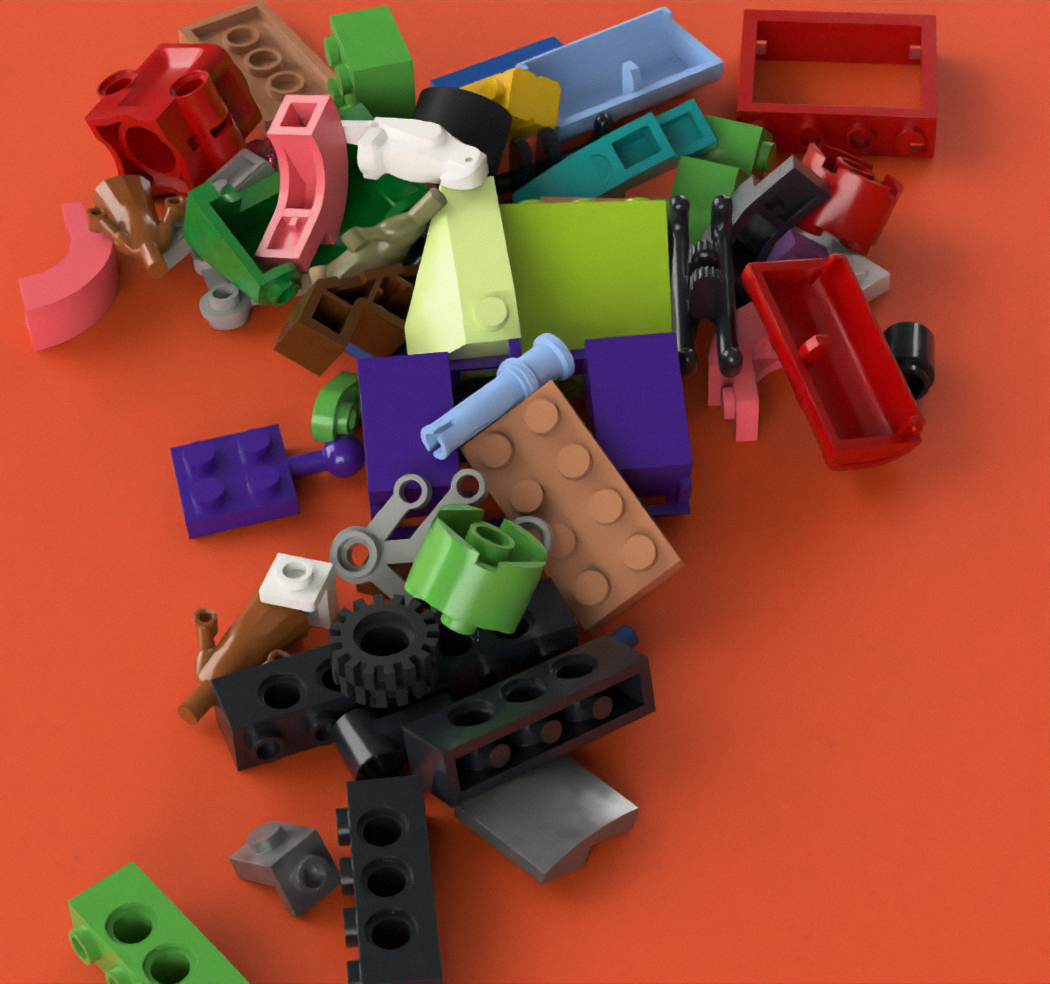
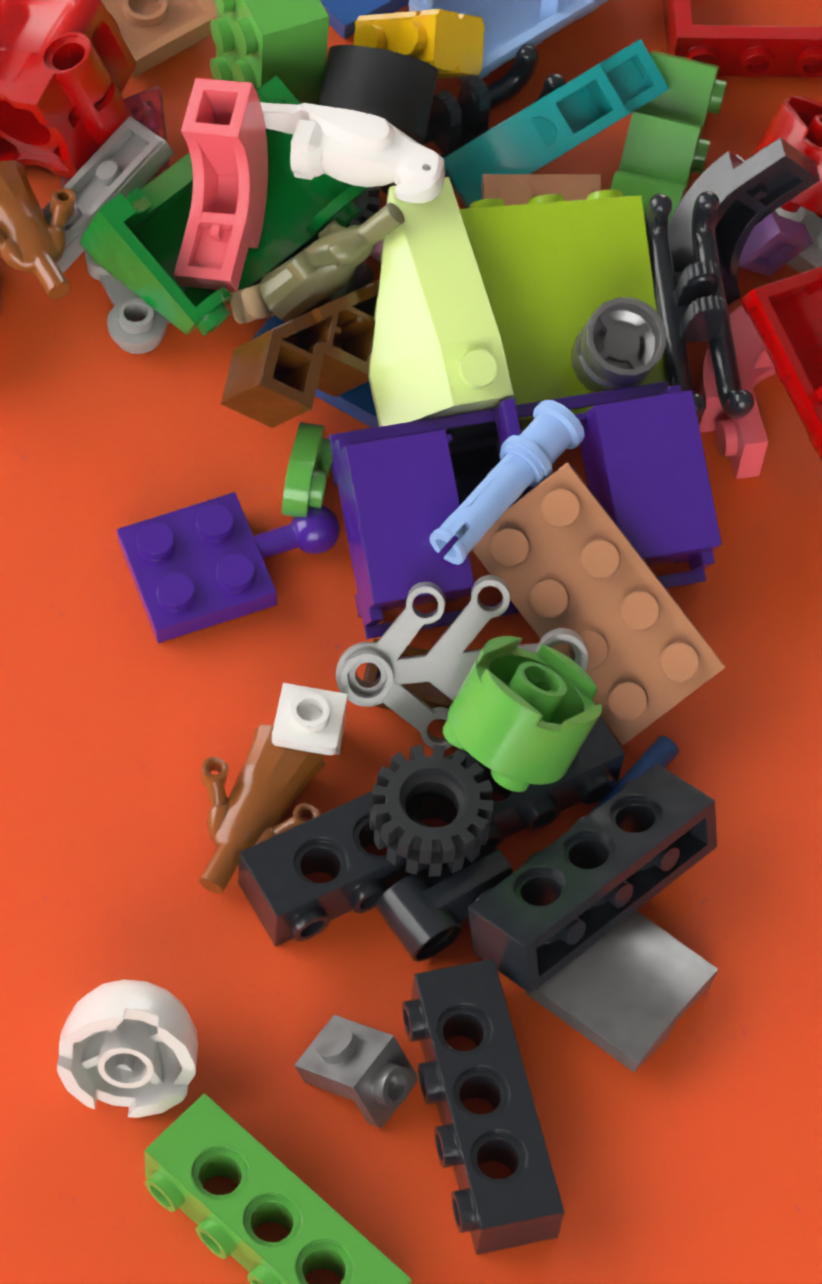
camera: 15 degrees left, 15 degrees up
none -> white cylinder [57,979,198,1118]
none -> flat silver wheel [571,297,666,393]

